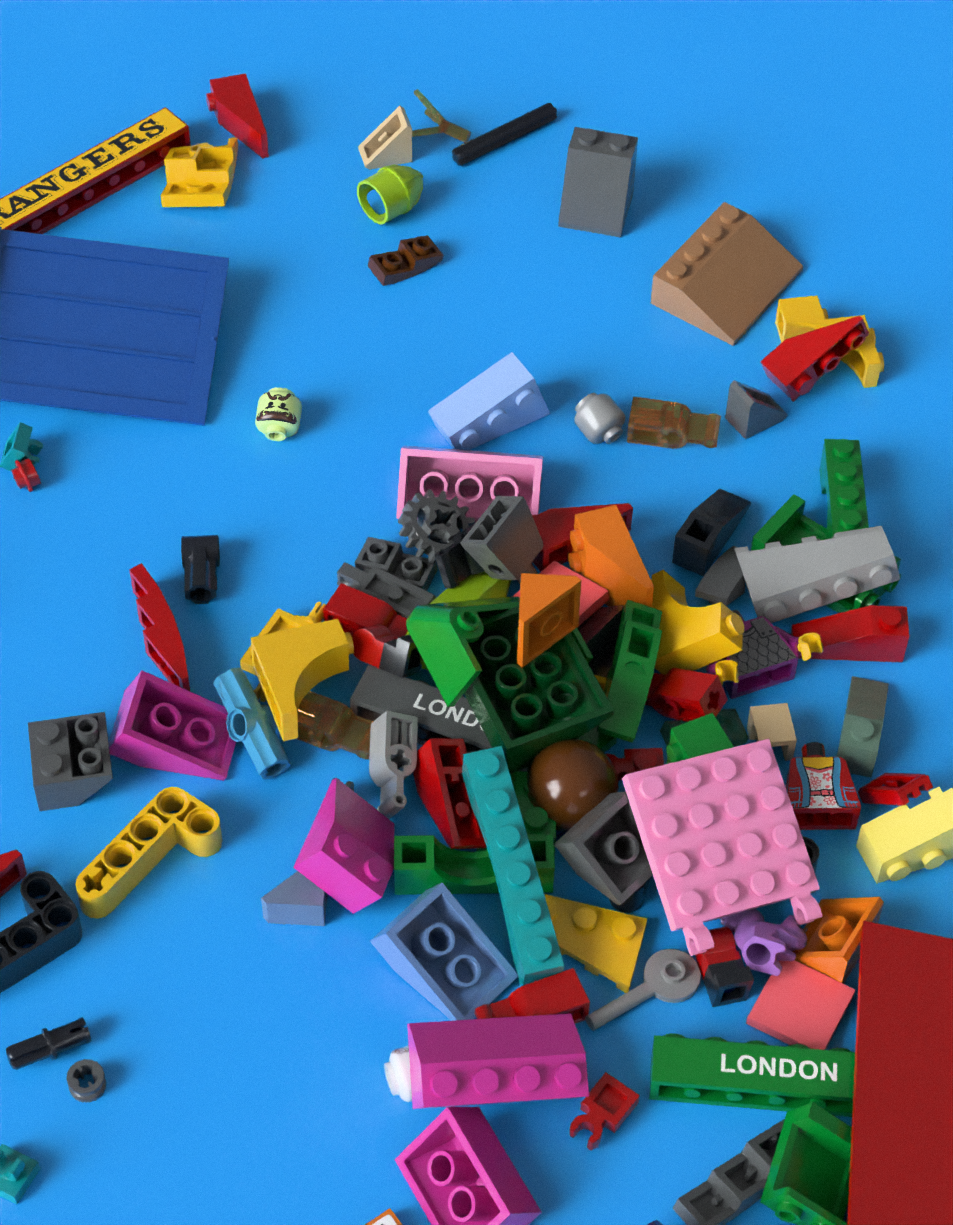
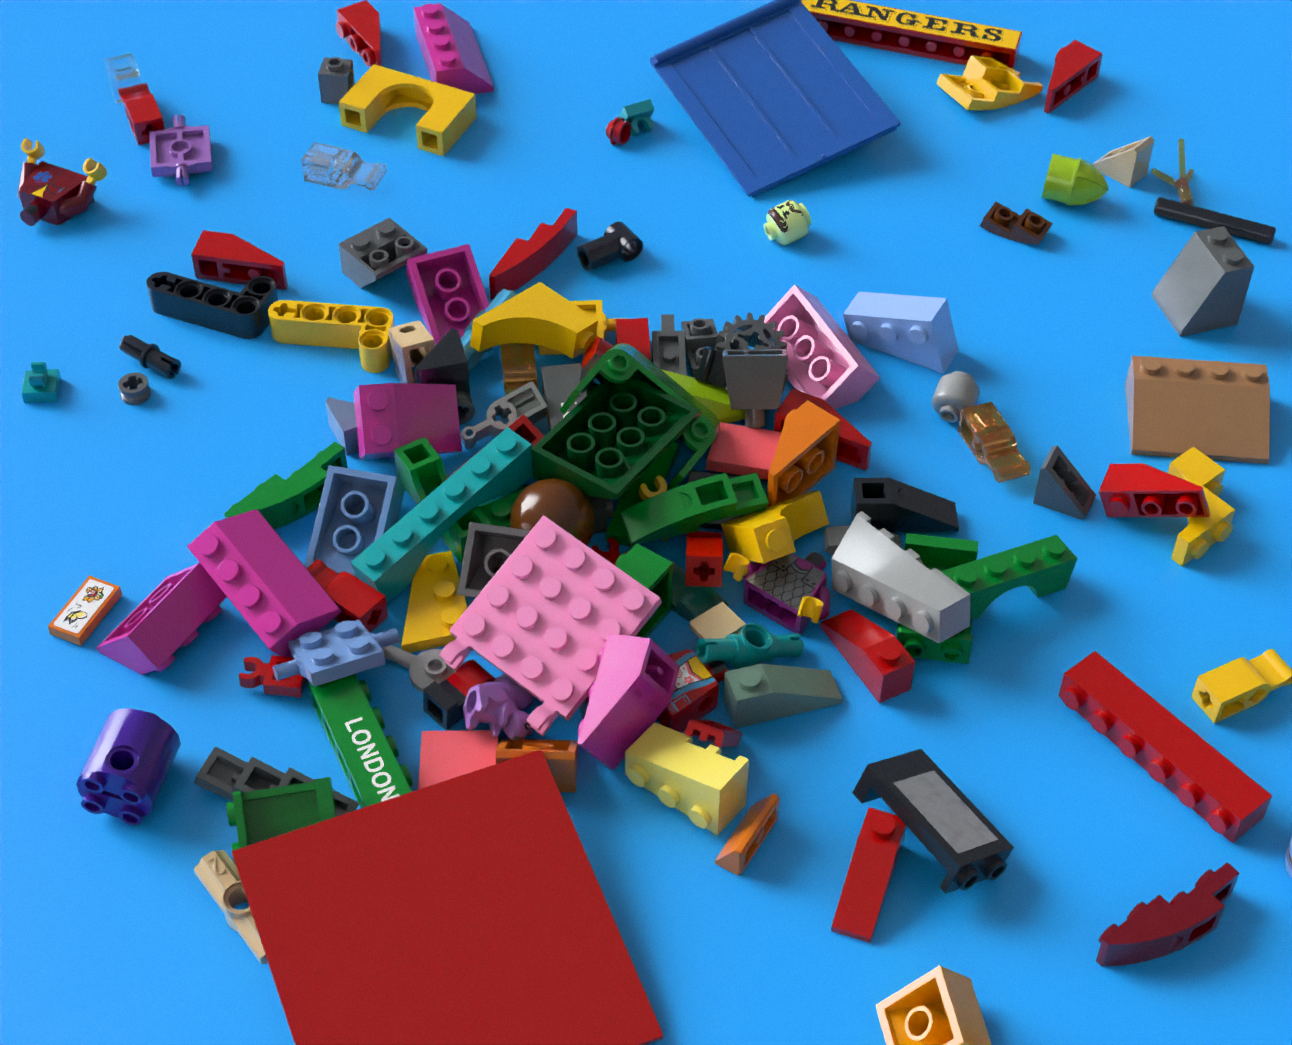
camera: 60 degrees right, 5 degrees down
orange slope [517,573,582,668] -> none
none -> green slope [224,442,348,530]
none -> medium blue plate [273,620,400,687]
none -> tan torso [388,321,435,384]
none -> black slope [415,328,470,409]
none -> dark pink slope [577,633,680,770]
none -> teal pin [696,623,804,669]

